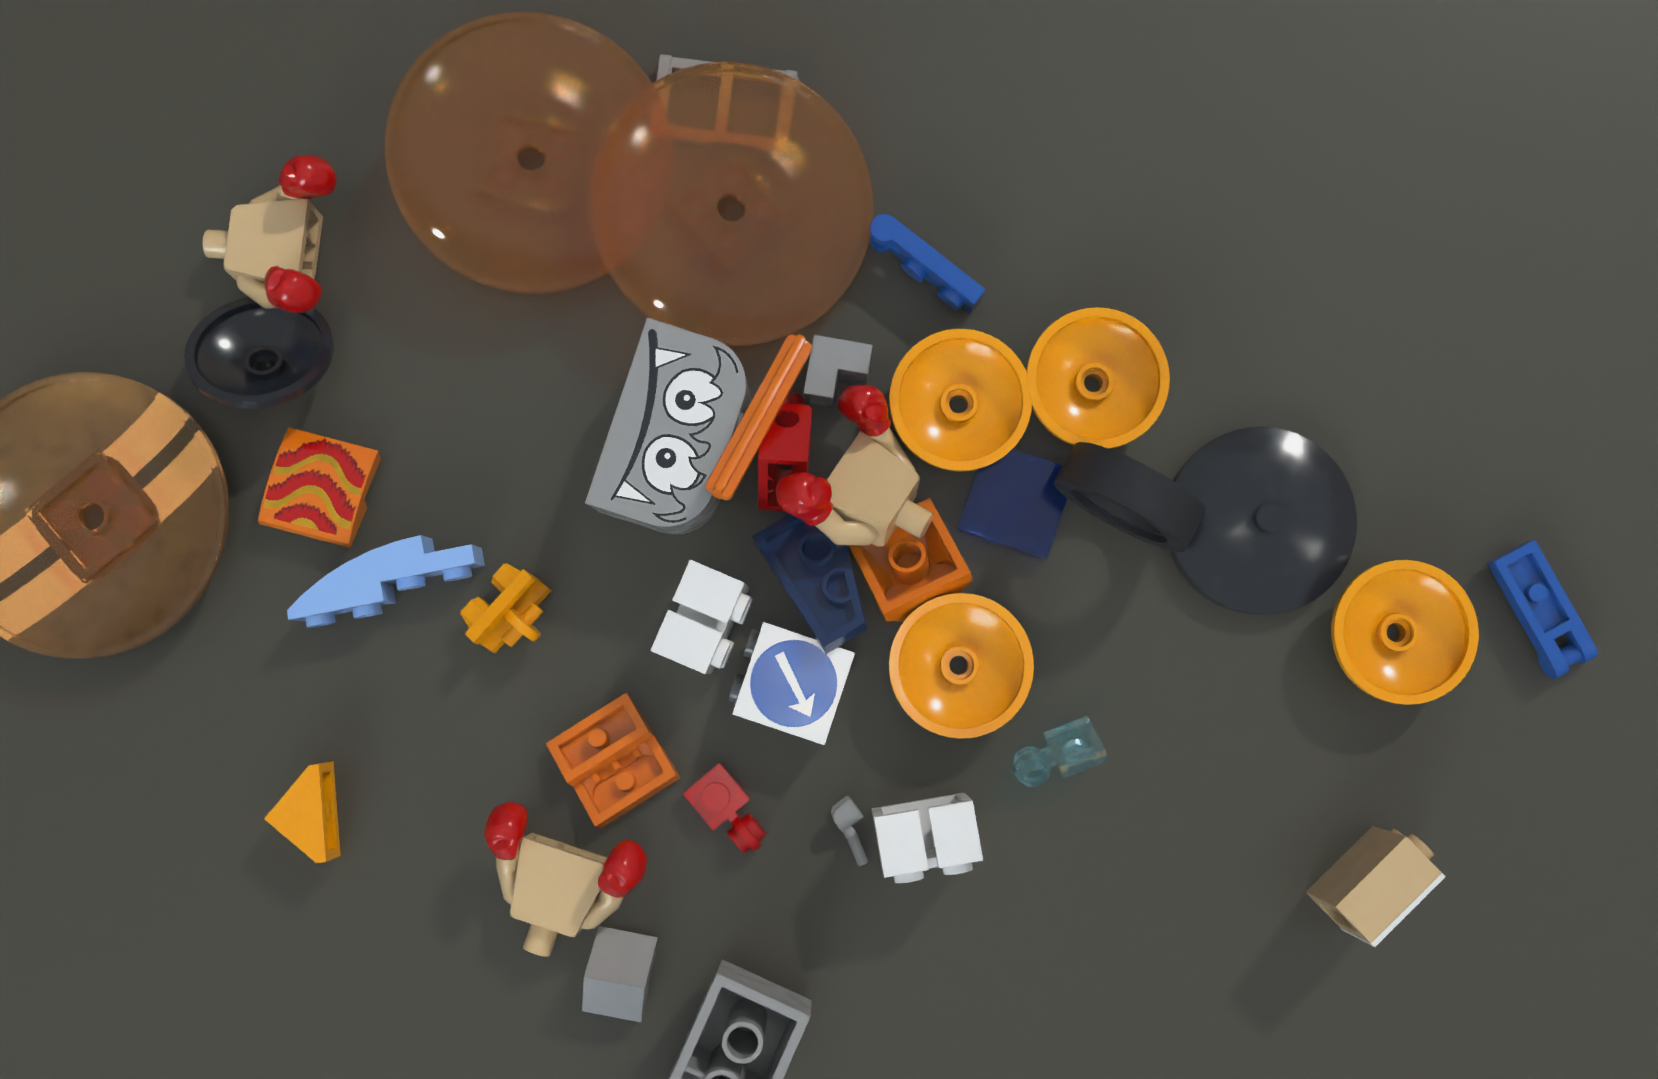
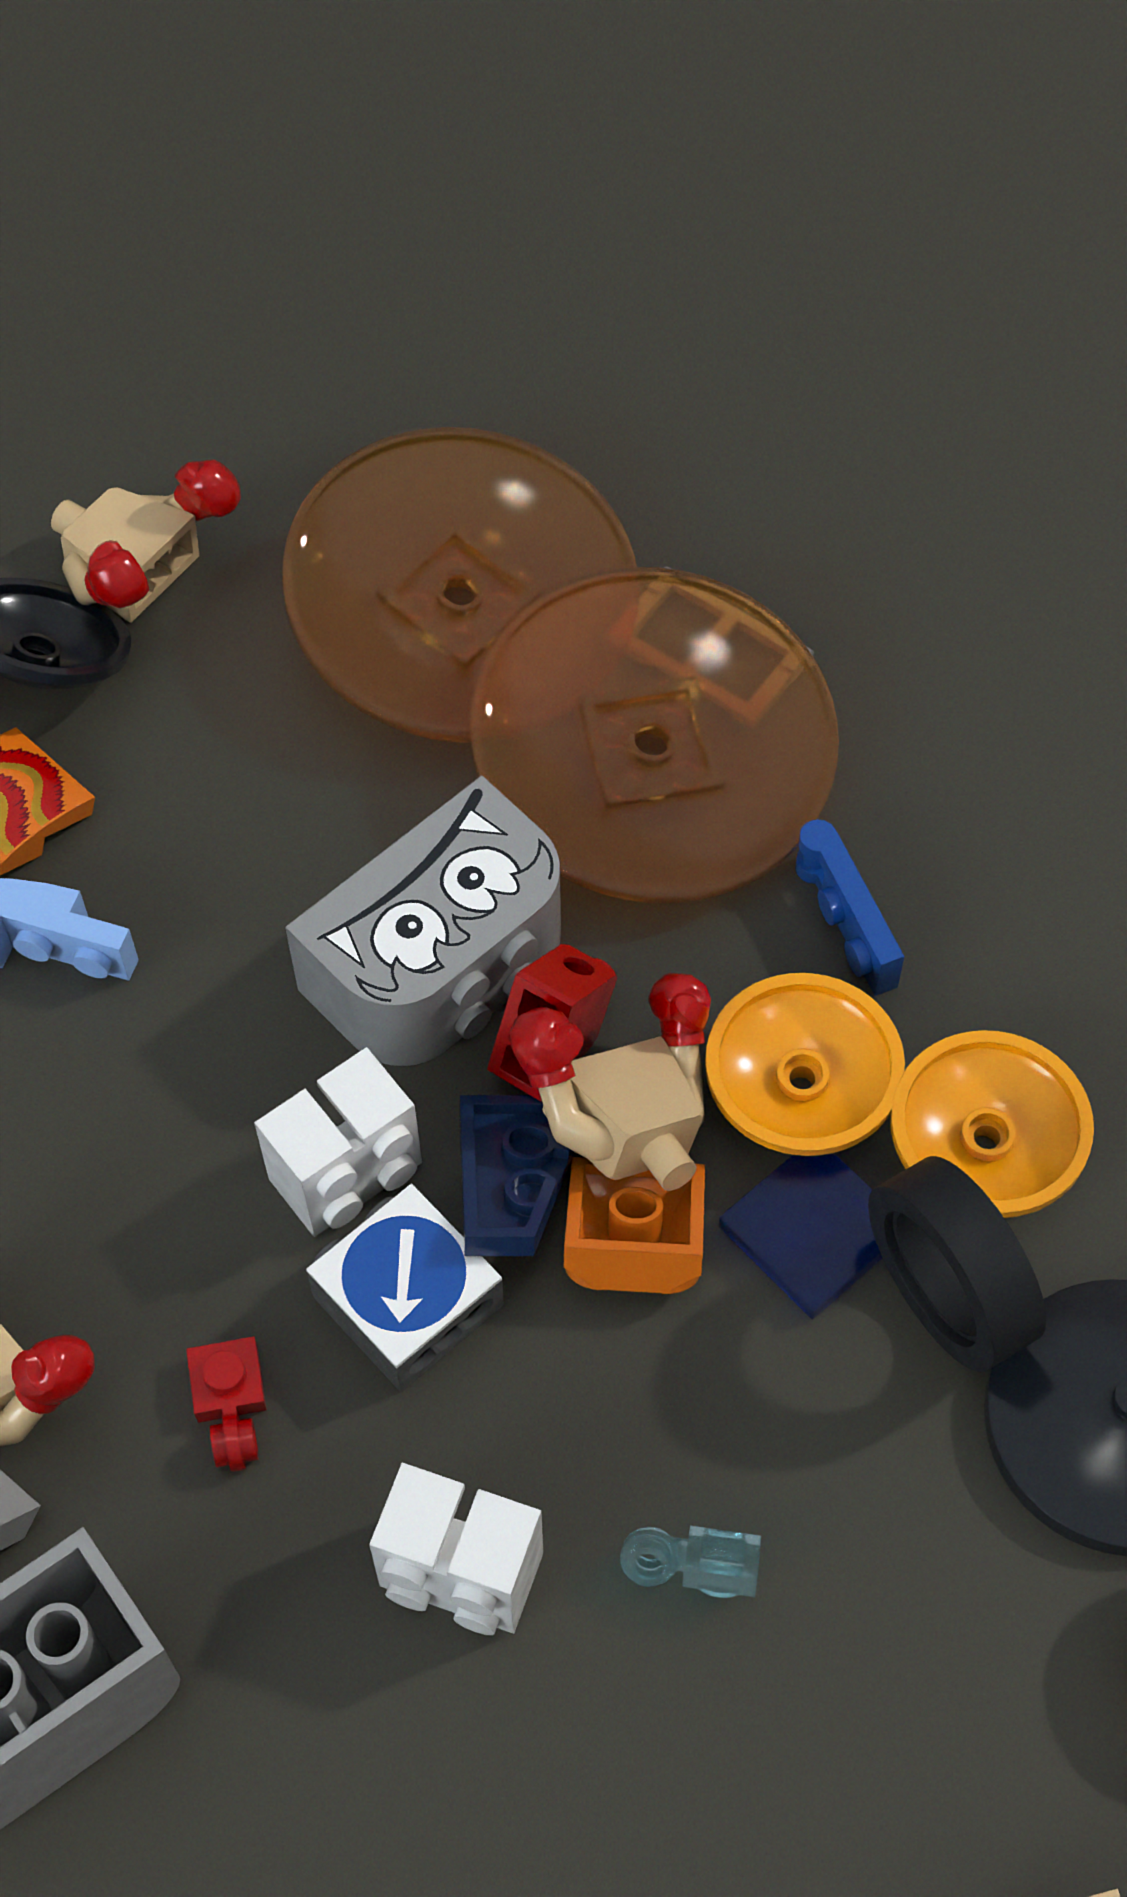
camera: 30 degrees right, 25 degrees down
light orange hips [460,563,552,653] -> none
orange slope [546,692,681,829] -> none
orange axle [705,334,812,500] -> none
light grey piece [803,335,873,408] -> none
light grey hand [831,796,868,866] -> none
light orange dish [889,593,1034,739] -> none

